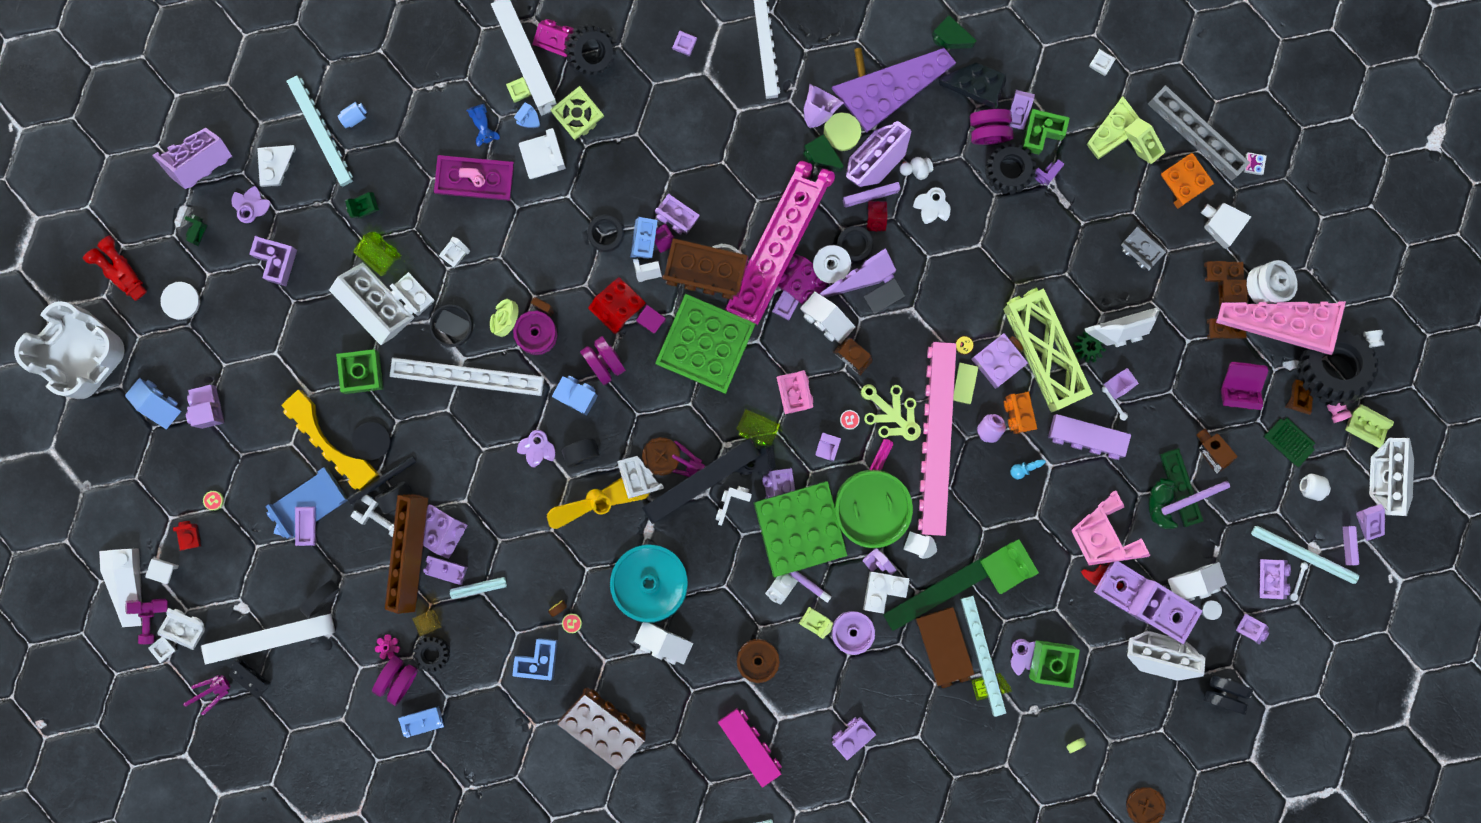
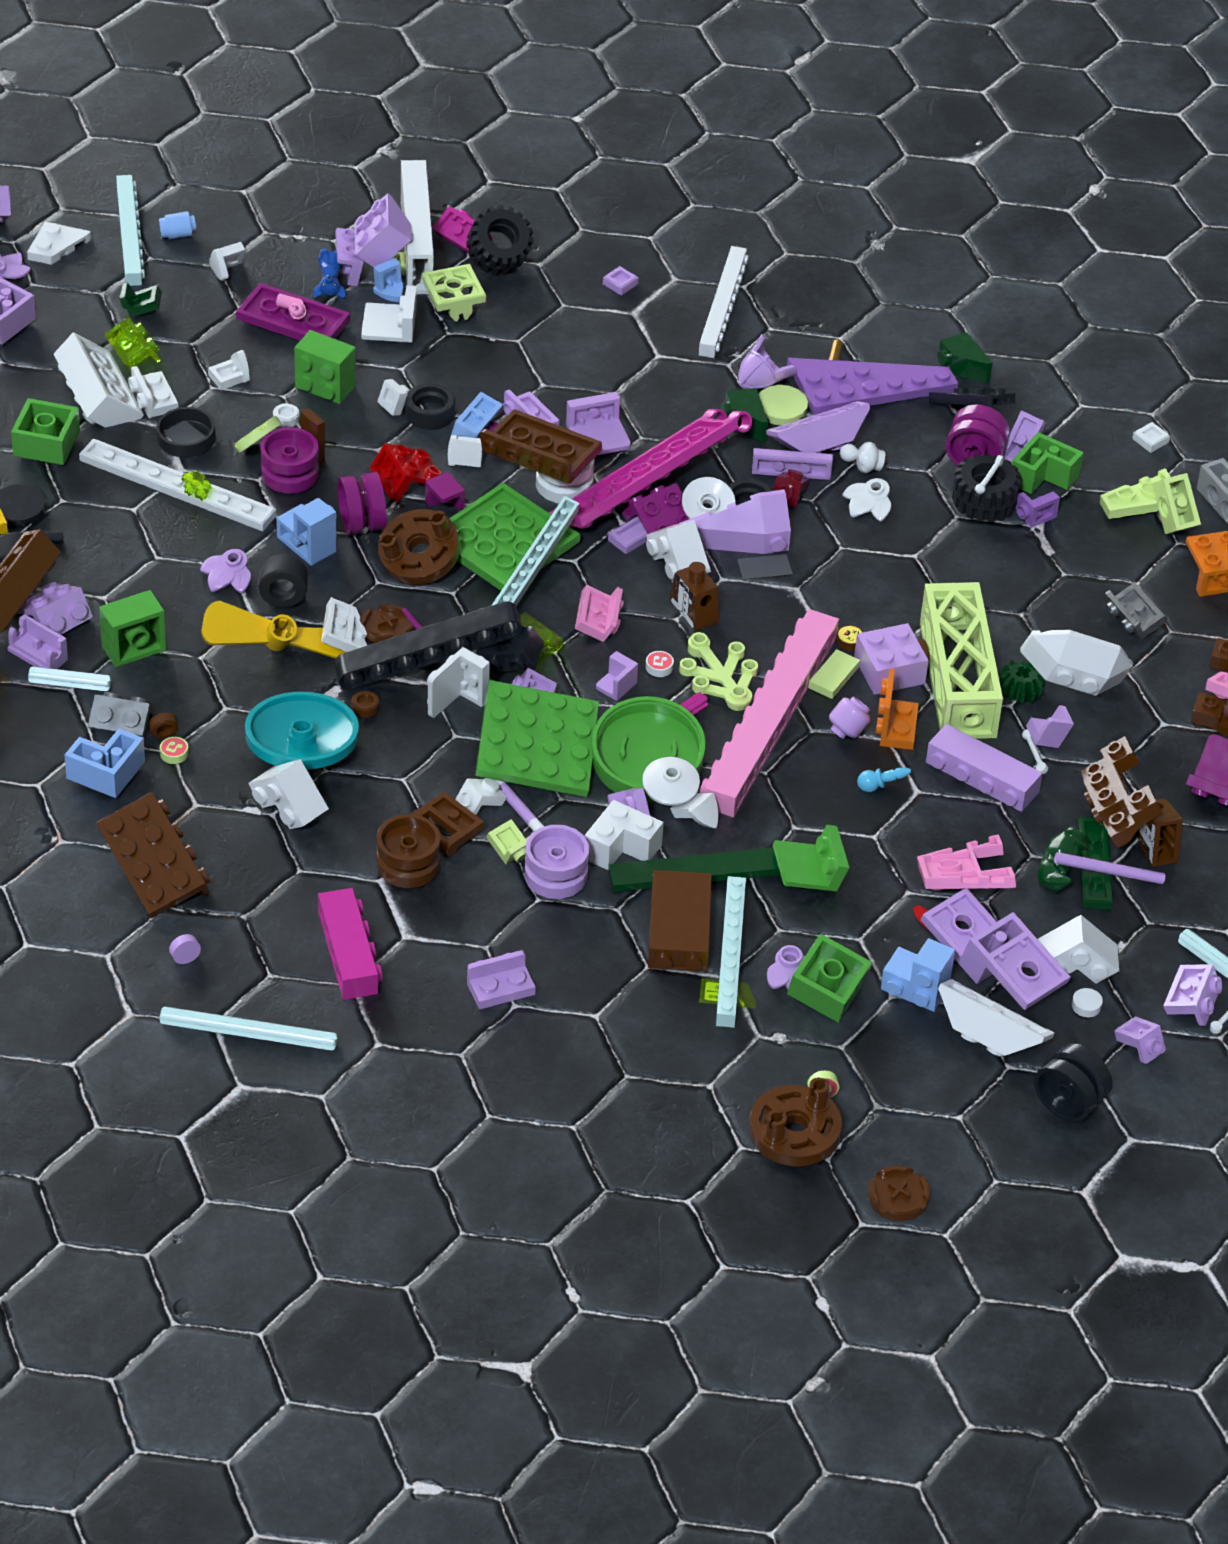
camera: 20 degrees right, 40 degrees down
none -> flat silver bracket [88,692,154,738]
none -> bright green brick [99,590,166,667]
none -> lavender tile [169,934,201,964]
none -> clear neon green plant [181,470,212,501]
none -> white tile [209,242,245,280]
none -> white tile [273,404,299,428]
none -> bright green brick [294,330,356,404]
none -> lavender bracket [335,228,363,286]
none -> reddish brown tile [351,691,379,718]
none -> lavender slope [354,193,412,267]
none -> white tile [377,379,410,416]
none -> reddish brown piece [378,509,460,585]
none -> reddish brown plate [412,792,484,856]
none -> light aqua piece [492,496,579,605]
none -> lavender bracket [566,392,631,455]
none -> white dish [643,757,700,806]
none -> reddish brown piece [749,1077,842,1166]
none -> light blue brick [881,938,955,1012]
none -> white hinge [975,455,1004,494]
none -> reddish brown bracket [1080,736,1163,848]

